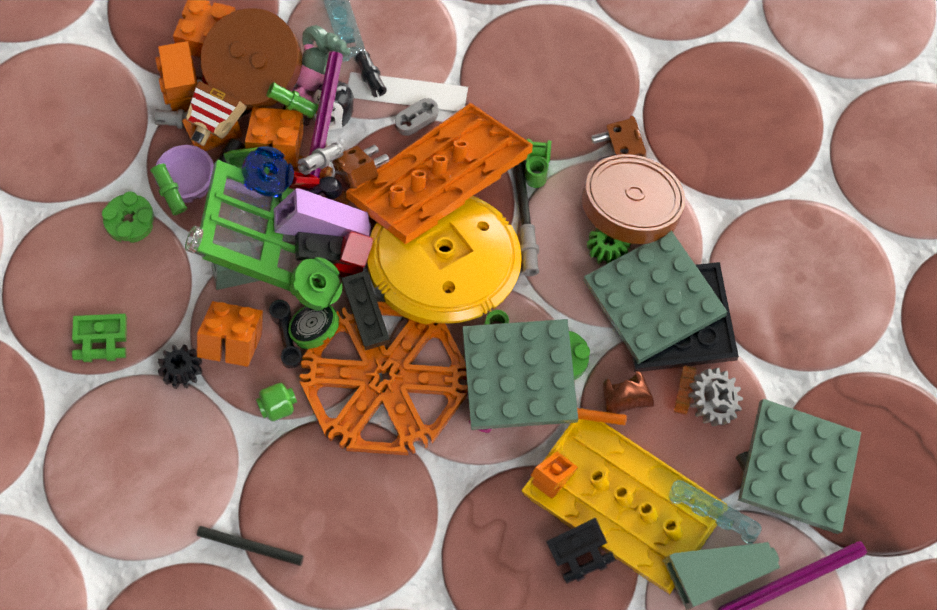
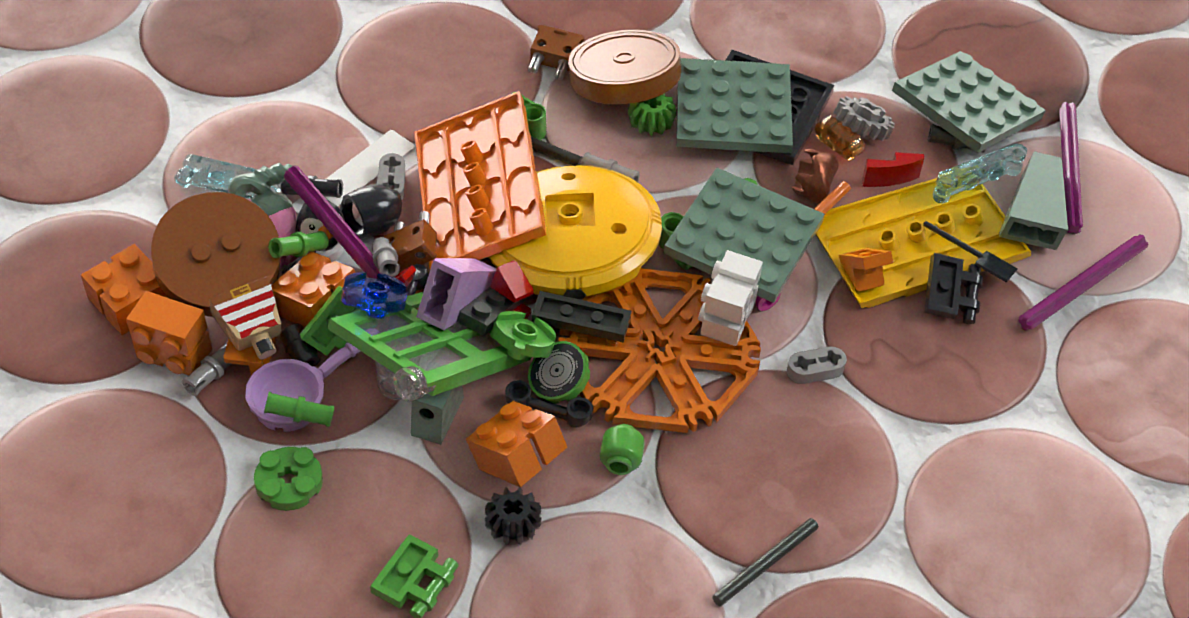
camera: 60 degrees left, 15 degrees down
none -> black piece [340,184,402,240]
none -> white brick [698,250,763,346]
none -> light grey beam [787,347,847,384]
none -> red slope [862,152,924,187]
none -> black piece [923,221,1018,283]

